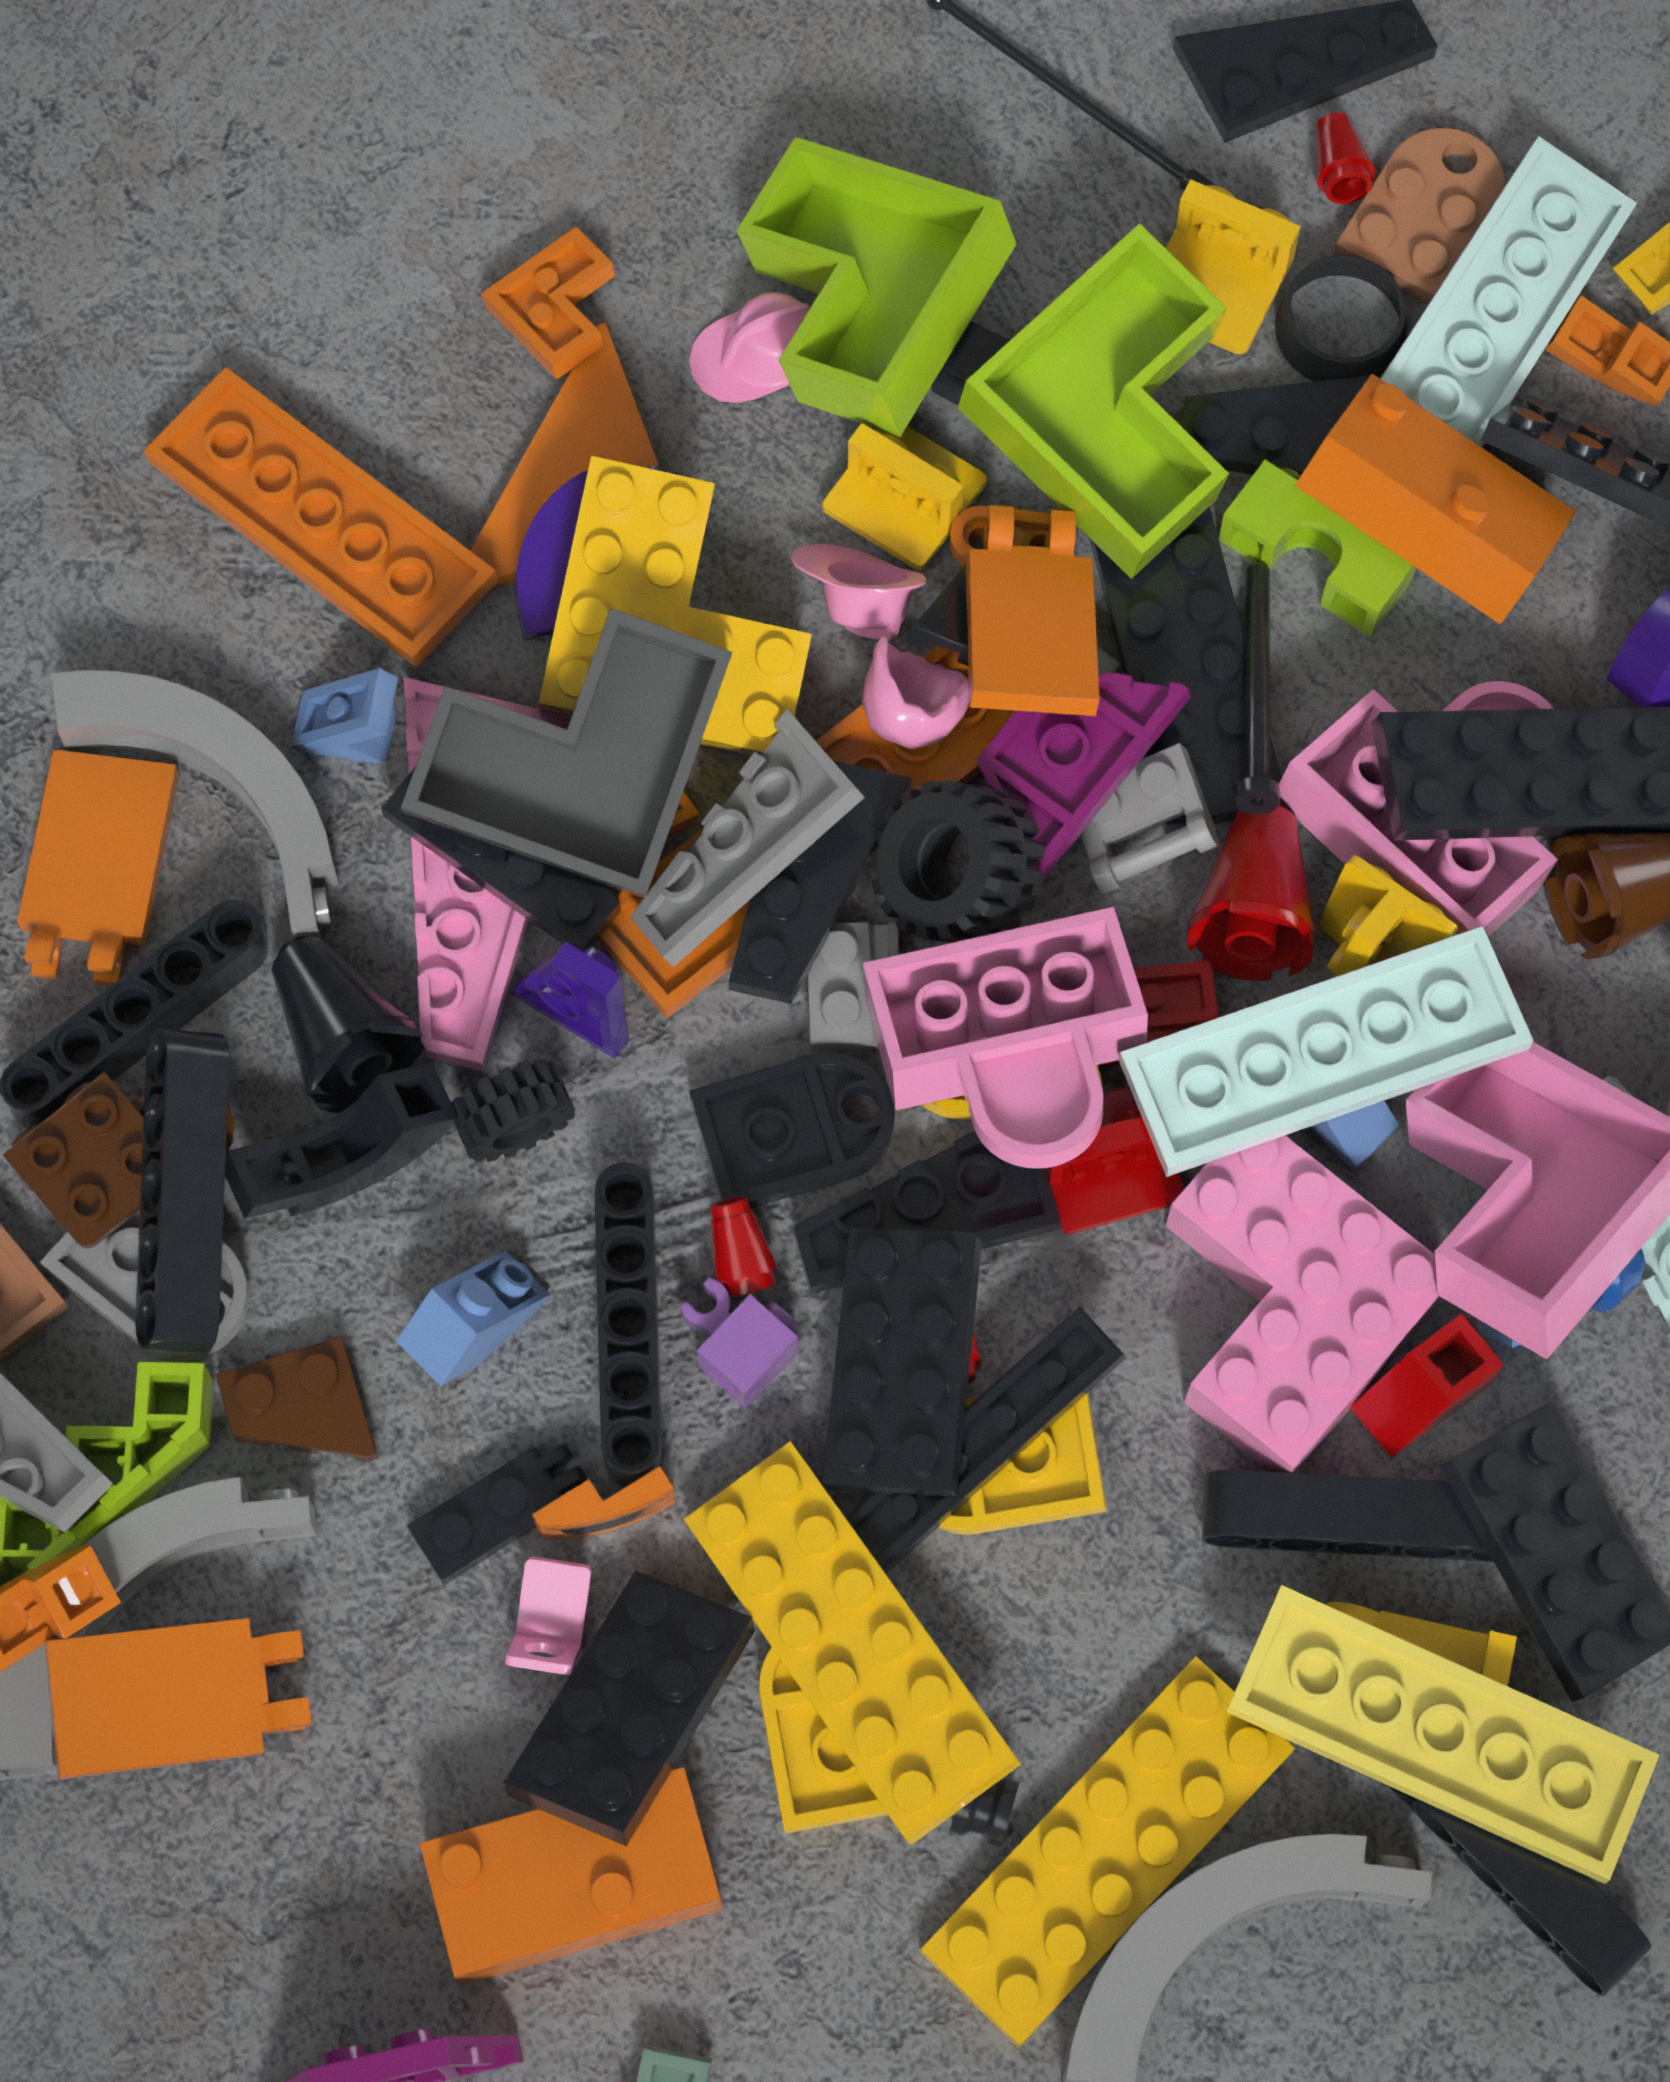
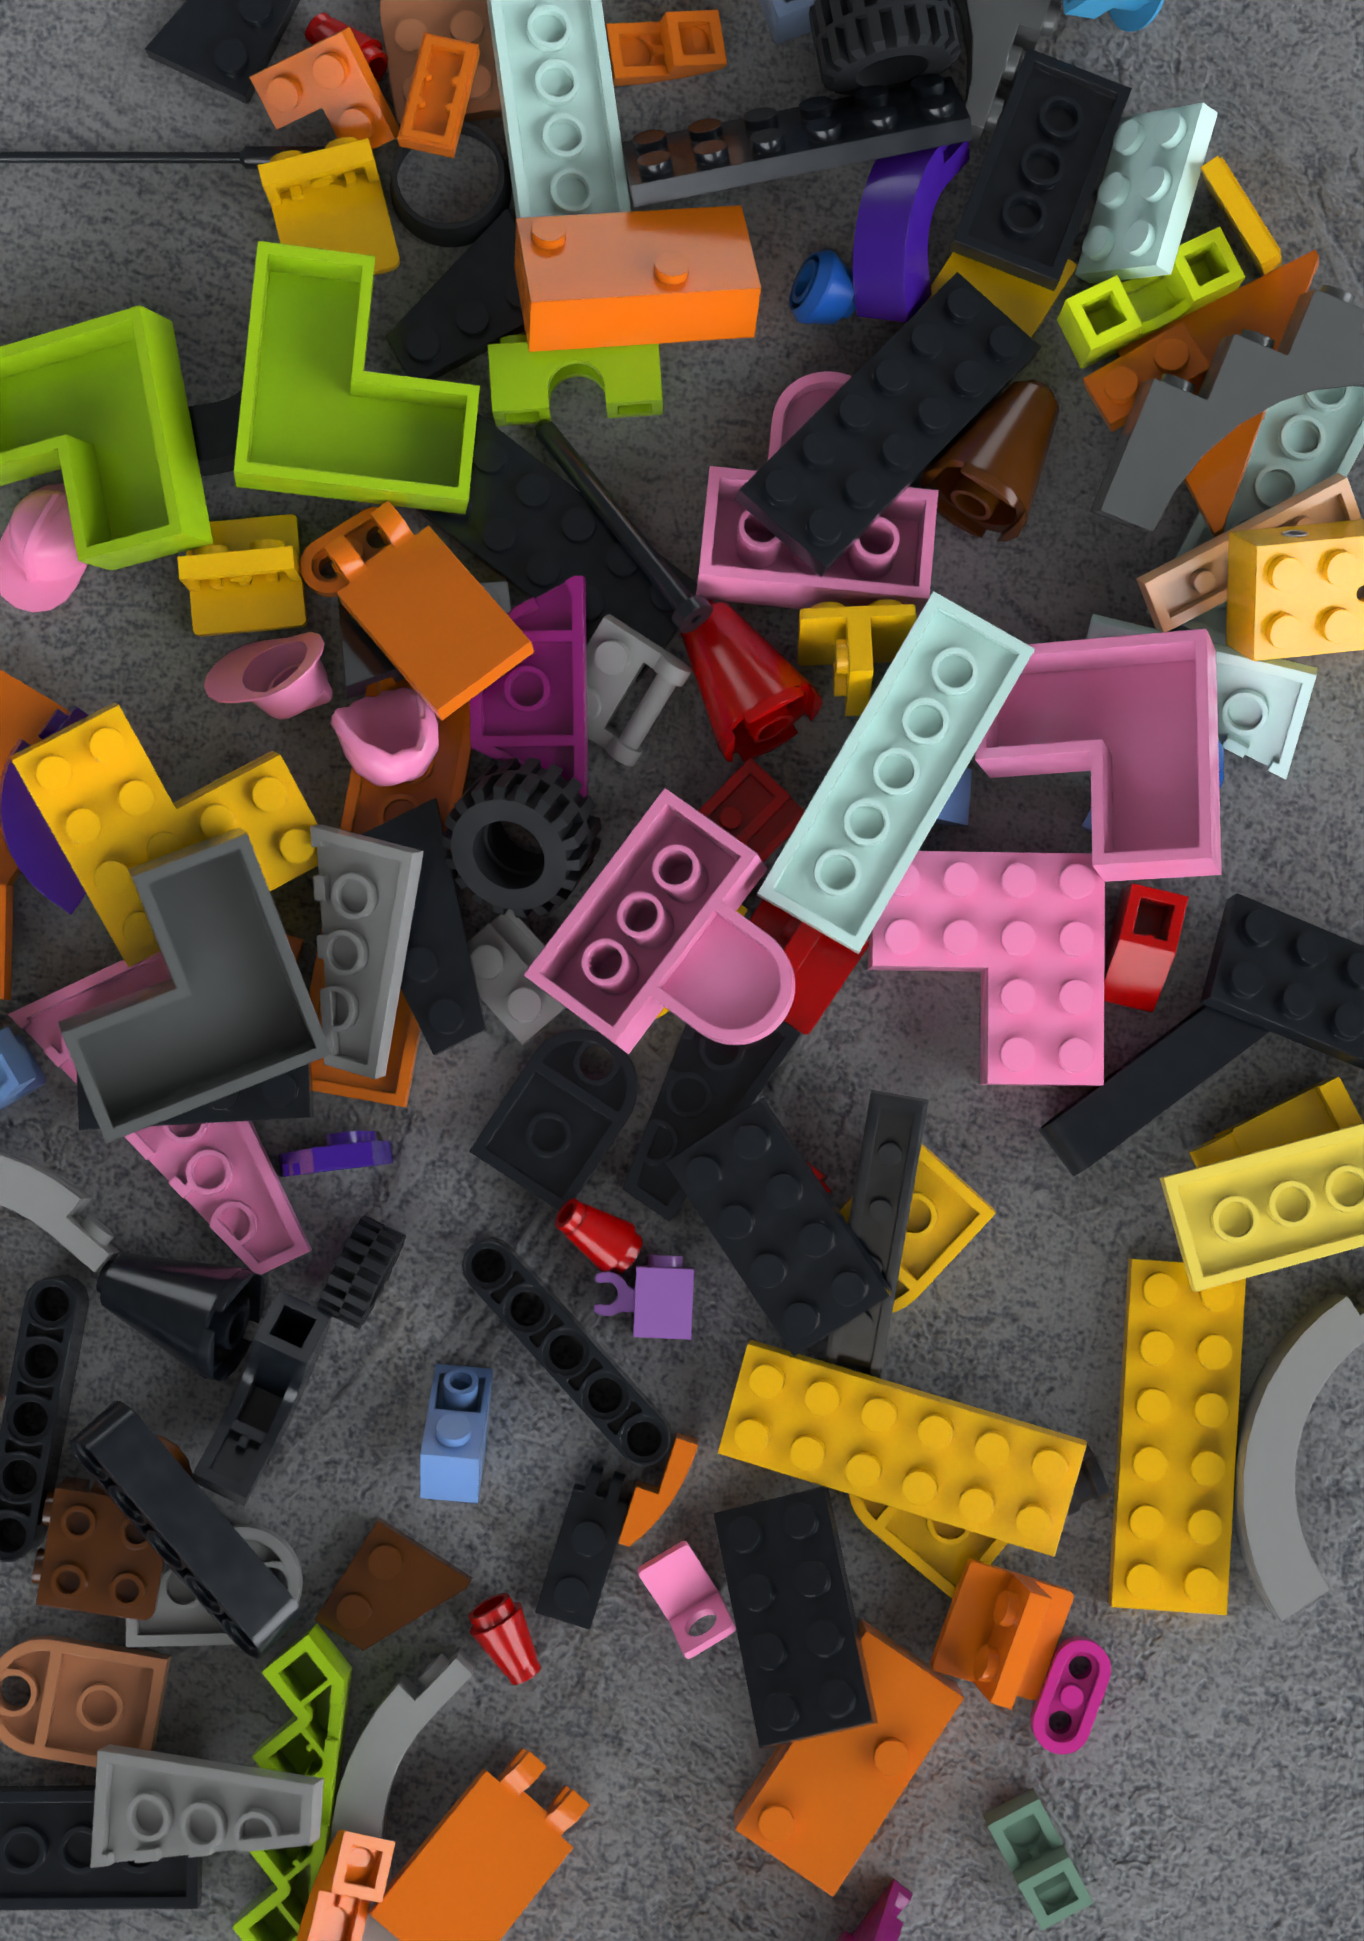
camera: 40 degrees left, 15 degrees up
none -> orange plate [249,27,400,149]
none -> orange plate [397,32,480,158]
none -> red cone [468,1593,541,1685]
none -> blue cone [789,249,856,325]
none -> orange bracket [930,1559,1074,1710]
none -> dark pink plate [1030,1636,1111,1754]

